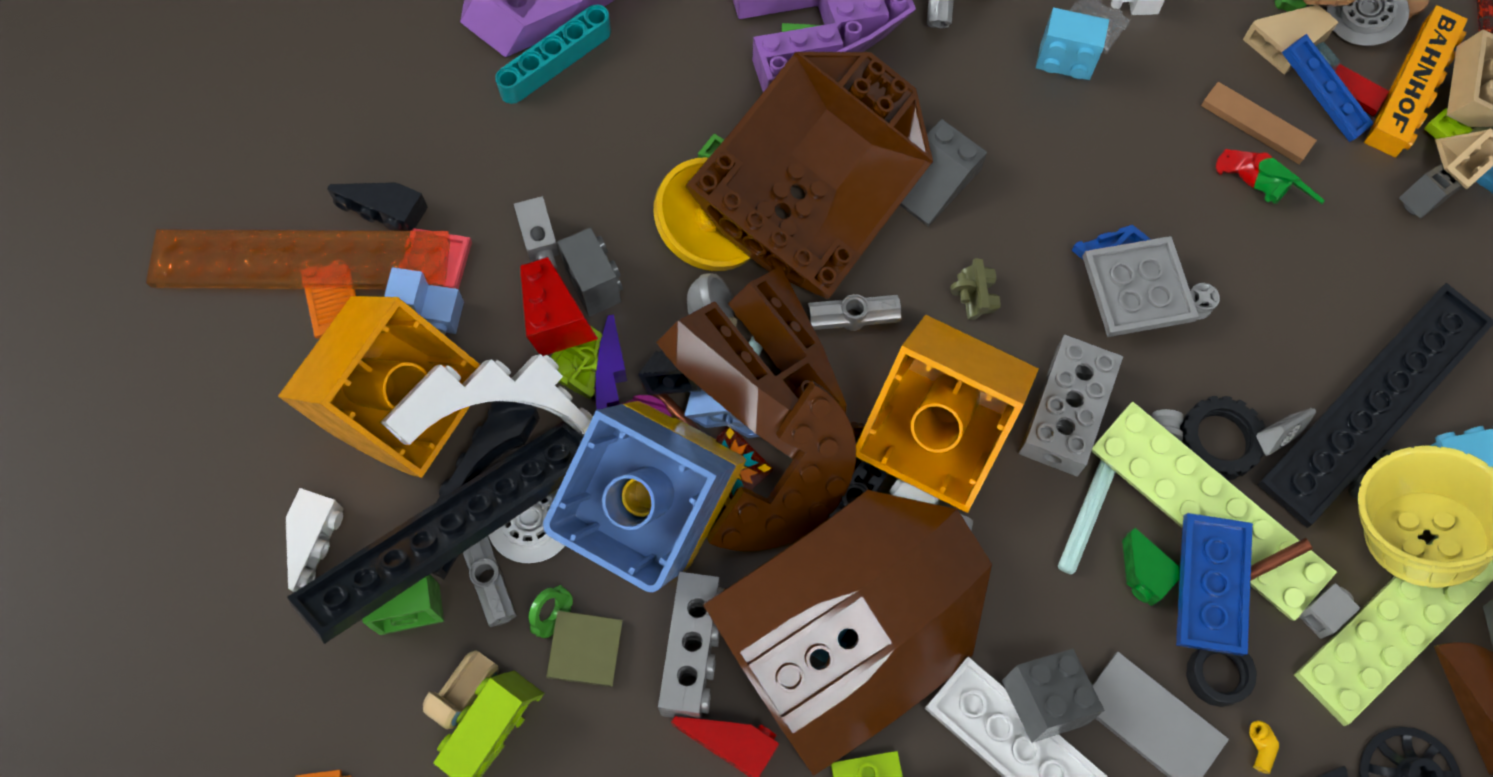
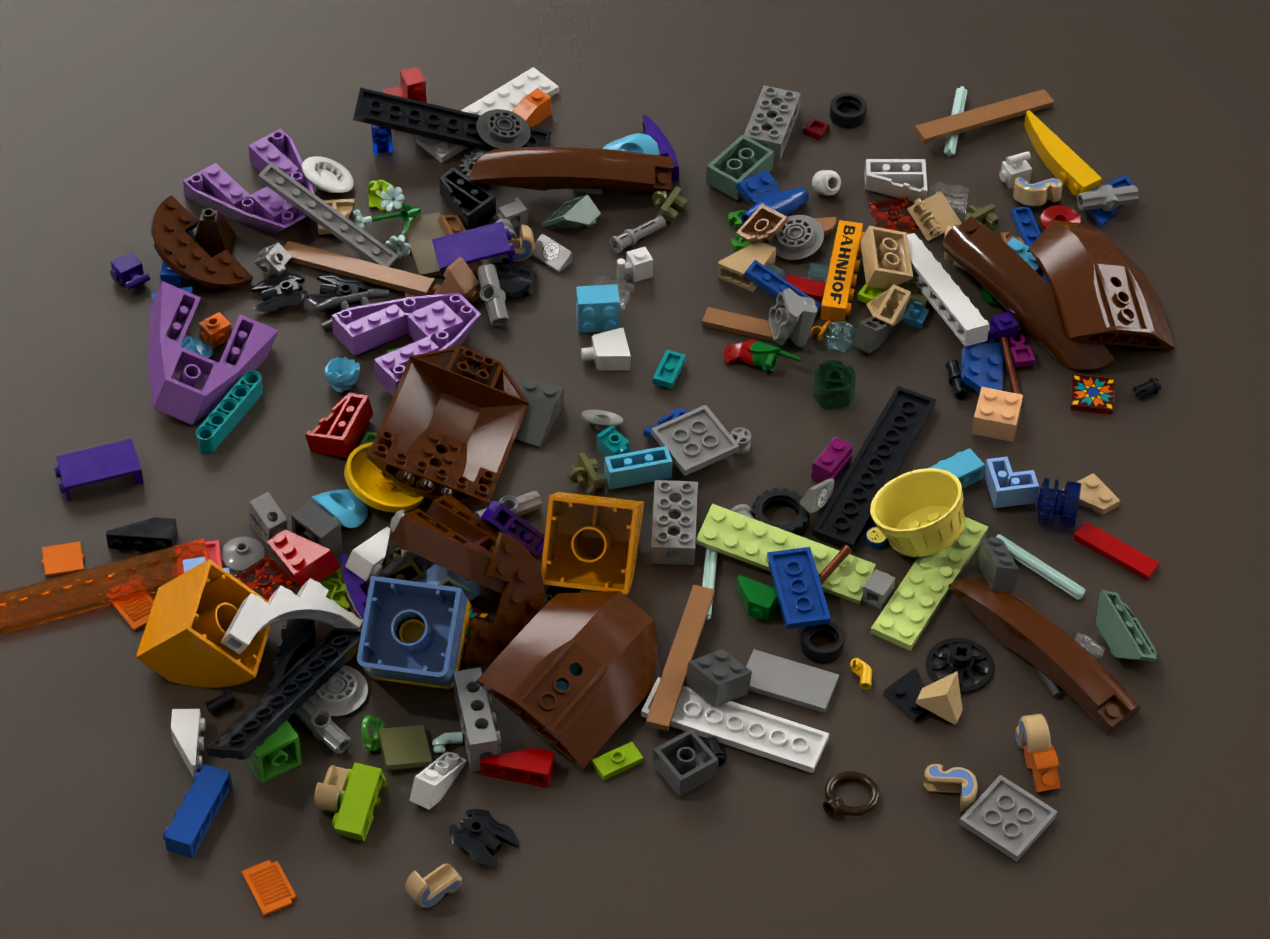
camera: 20 degrees left, 20 degrees down
none -> orange piece [41,541,85,578]
none -> dark purple panel [53,438,144,501]
none -> blue brick [163,764,232,858]
none -> black pin [205,690,236,715]
none -> light grey dish [221,537,265,572]
none -> clear red tile [234,555,295,601]
none -> red wedge [305,393,373,458]
none -> medium azure hat [311,489,368,528]
none -> medium azure hair [325,357,360,393]
none -> white slope [345,526,391,581]
none -> white slope [409,751,467,810]
none -> light aqua arm [432,732,463,753]
none -> dark purple slope [480,500,545,558]
none -> white torso [581,327,631,370]
none -> light grey dish [581,410,623,431]
none -> teal brick [597,425,630,457]
none -> medium azure brick [604,446,673,490]
none -> medium nougat tile [646,585,715,731]
none -> teal plate [652,349,686,389]
none -> light grey piece [768,288,817,348]
none -> clear light blue tile [807,263,830,282]
none -> light orange hand [811,320,832,341]
none -> magenta brick [811,437,853,483]
none -> clear green brick [813,360,856,409]
none -> clear light blue piece [825,321,857,353]
none -> tile [865,527,887,548]

